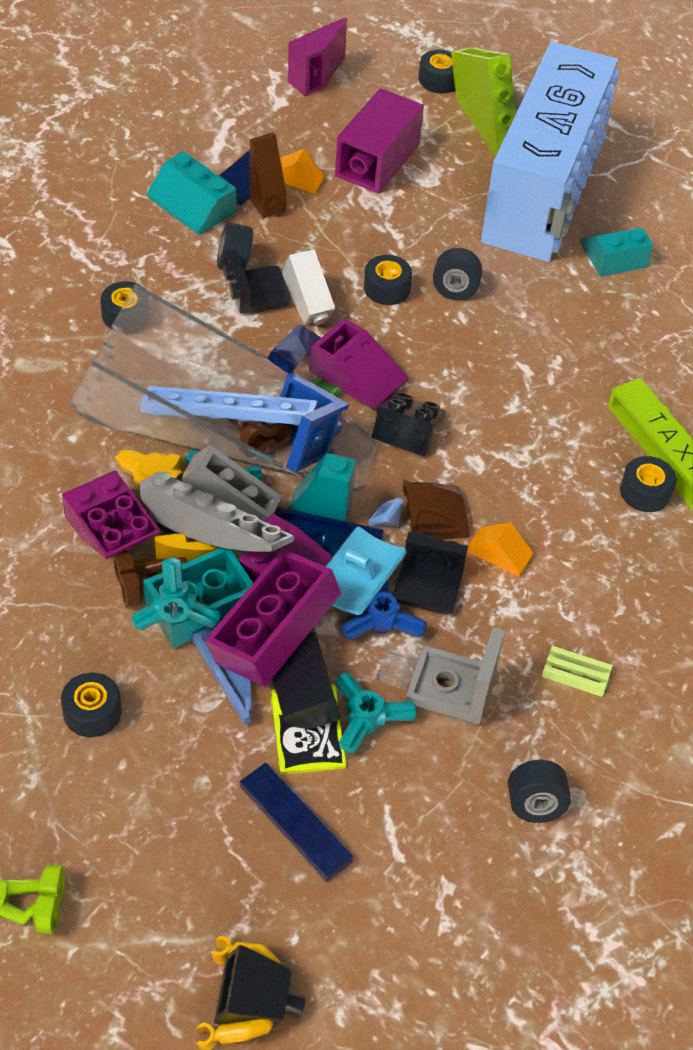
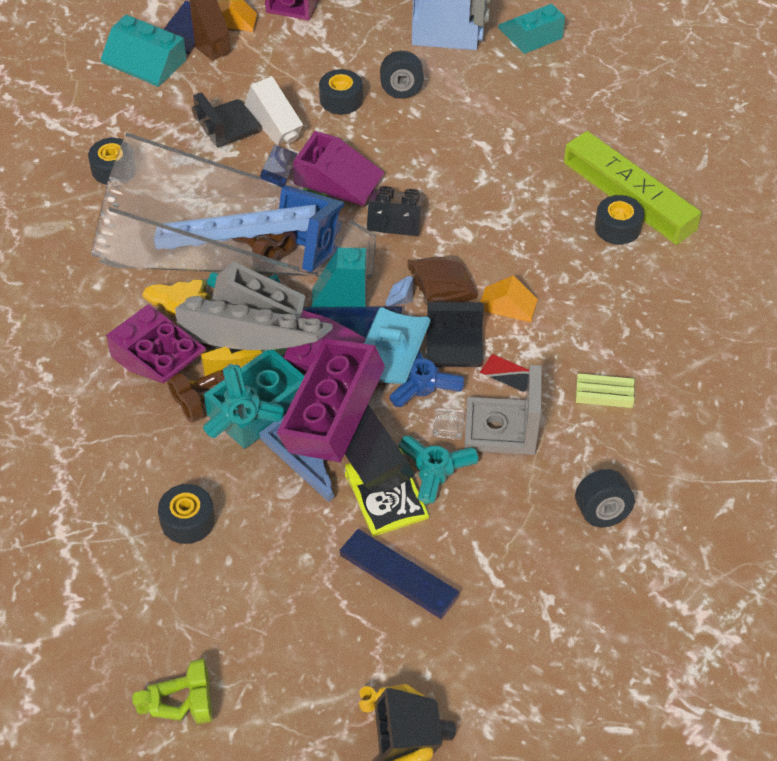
camera: 10 degrees left, 0 degrees up
black wheel [217,222,253,270] -> none
none -> sticker [480,354,529,392]

